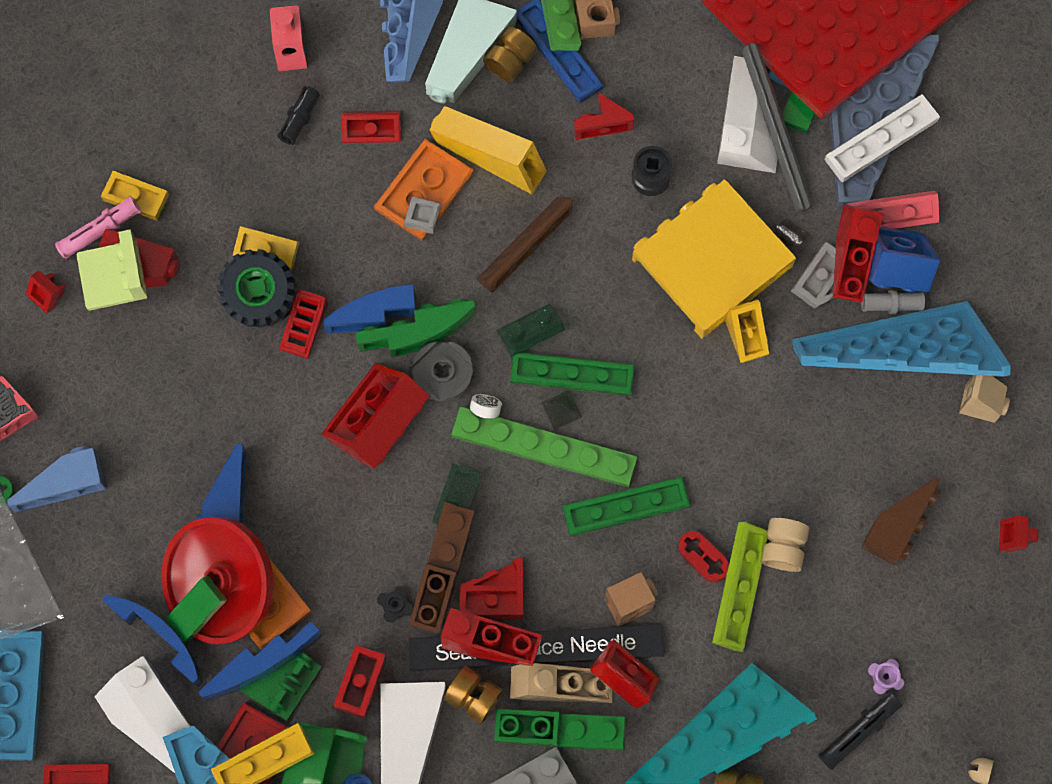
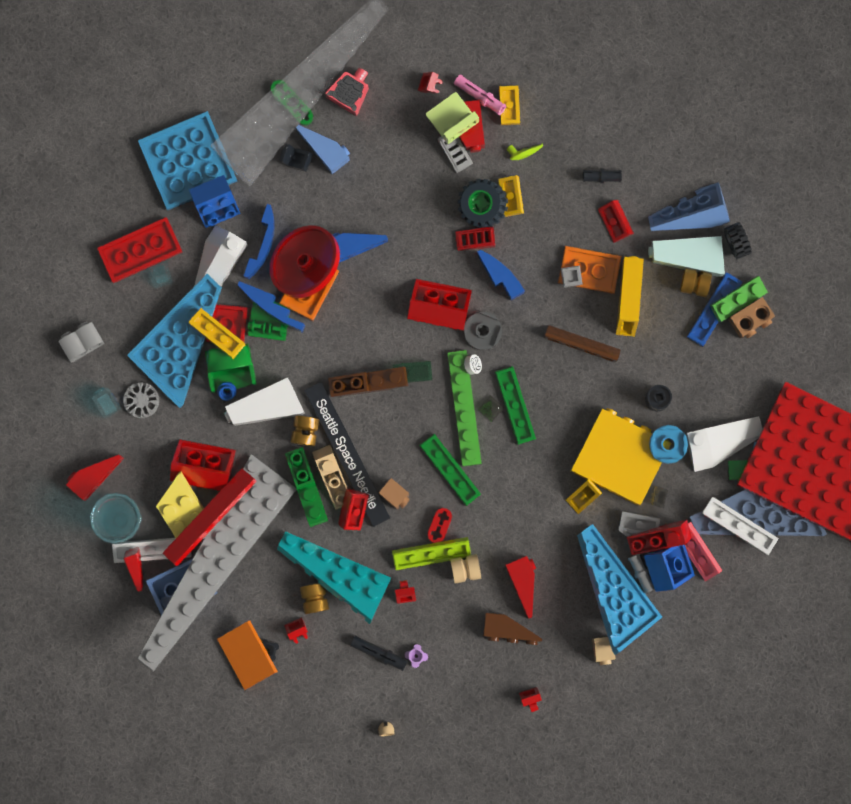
camera: 70 degrees right, 10 degrees up
green tile [166,576,227,643] -> none
coral torso [270,5,307,71] -> none
red brick [333,645,387,720] -> none
green slope [355,298,475,358] -> none
black plate [377,586,413,622] -> none
red slope [440,608,542,666] -> none
red wing [460,558,523,619] -> none
clear green plate [496,304,565,357] -> none
red slope [573,93,634,141] -> none
dark grey axle [742,43,812,212] -> none
none -> blue slope [189,175,241,228]
none -> black bracket [280,144,313,172]
none -> red tile [395,580,416,604]
none -> light grey slope [438,136,473,173]
none -> red slope [505,556,536,619]
none -> lime bar [507,144,543,160]
none -> dark azure tile [649,425,688,464]

